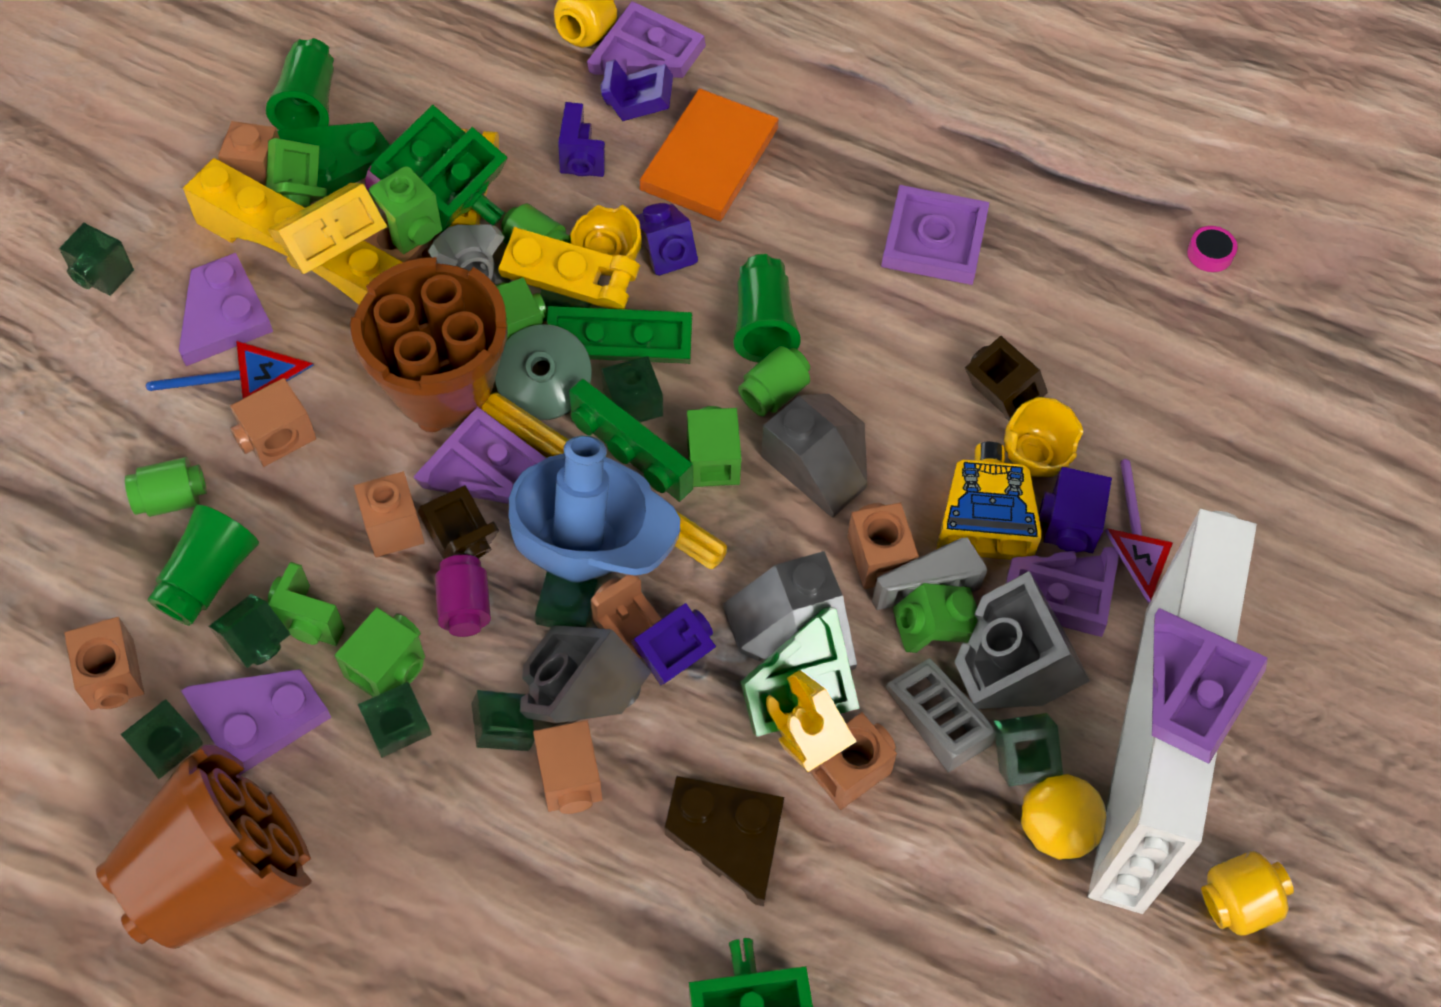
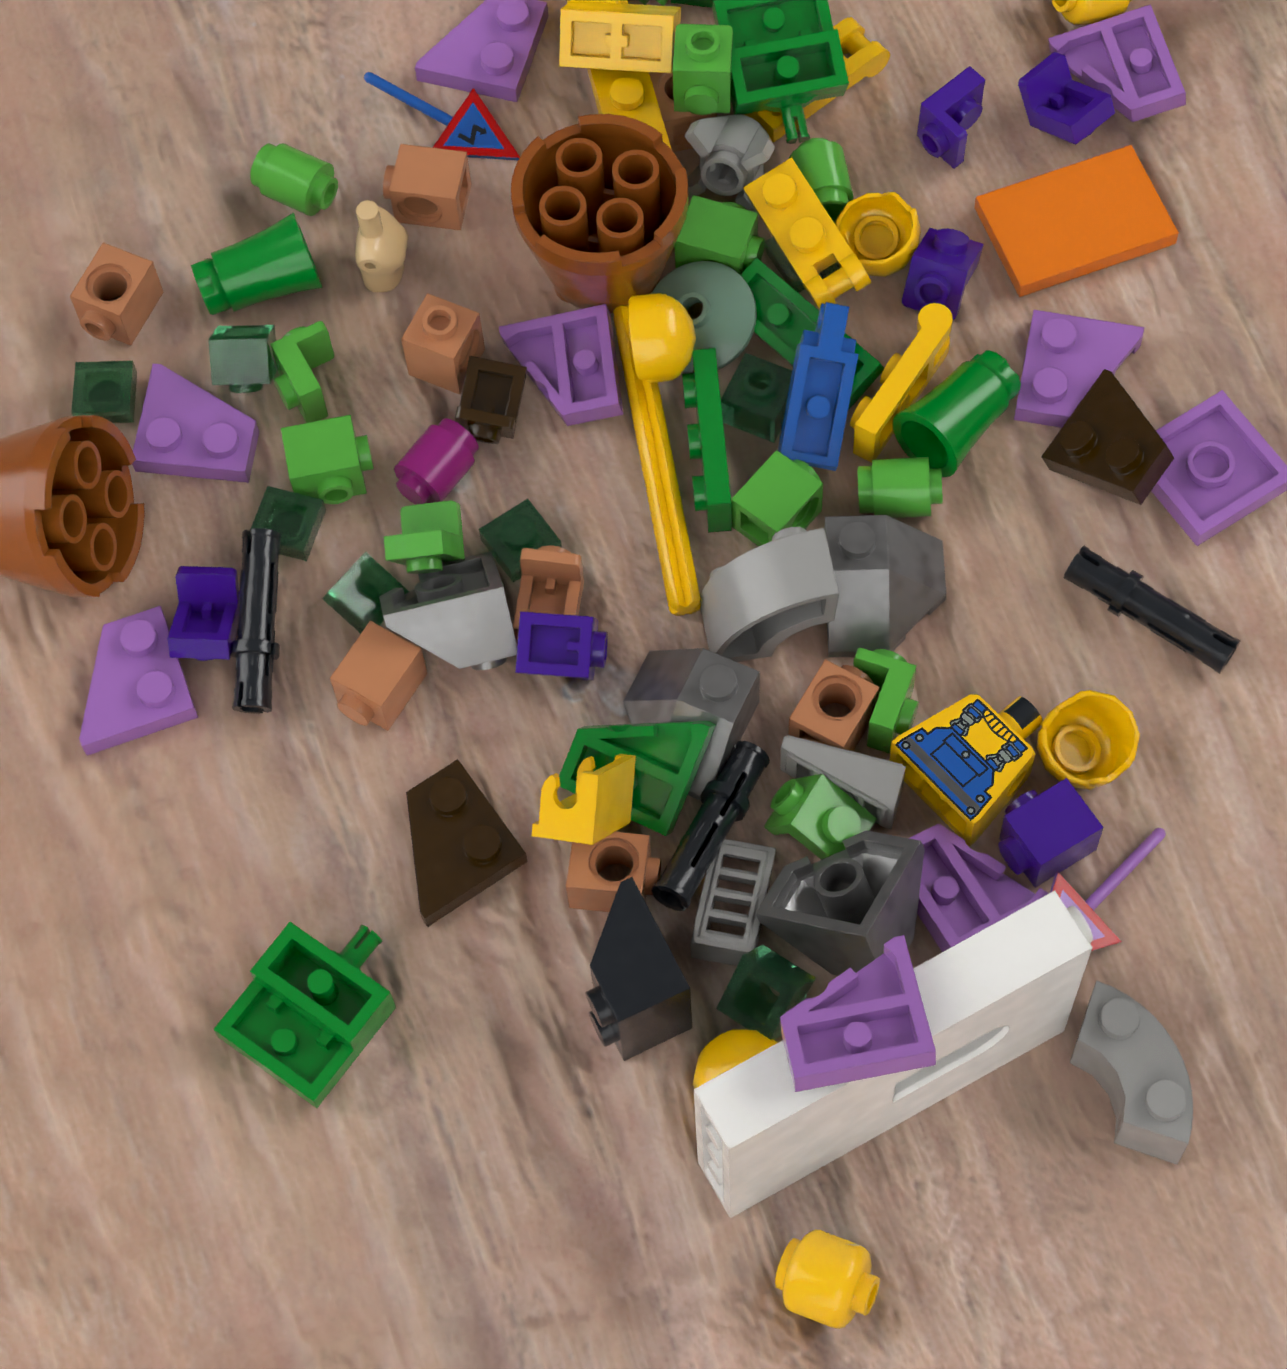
camera: 50 degrees right, 5 degrees up
medium blue piece [508,435,680,583] -> none
dark brown brick [965,336,1048,421] -> none
none -> medium lavender wing [79,606,198,756]
none -> dark purple bracket [167,566,240,661]
none -> black pin [231,528,281,714]
none -> tan piece [355,200,408,292]
none -> bright green bracket [384,500,465,574]
none -> black slope [585,877,693,1061]
none -> yellow hair [628,293,696,382]
none -> black pin [651,741,770,911]
none -> light grey brick [700,527,839,662]
none -> blue hinge [778,302,859,471]
none -> yellow plate [850,303,953,463]
none -> bright green bracket [853,648,919,754]
none -> medium lavender wing [1014,310,1144,428]
none -> dark brown wing [1041,369,1174,505]
none -> black pin [1064,545,1241,674]
none -> light grey brick [1070,981,1193,1164]

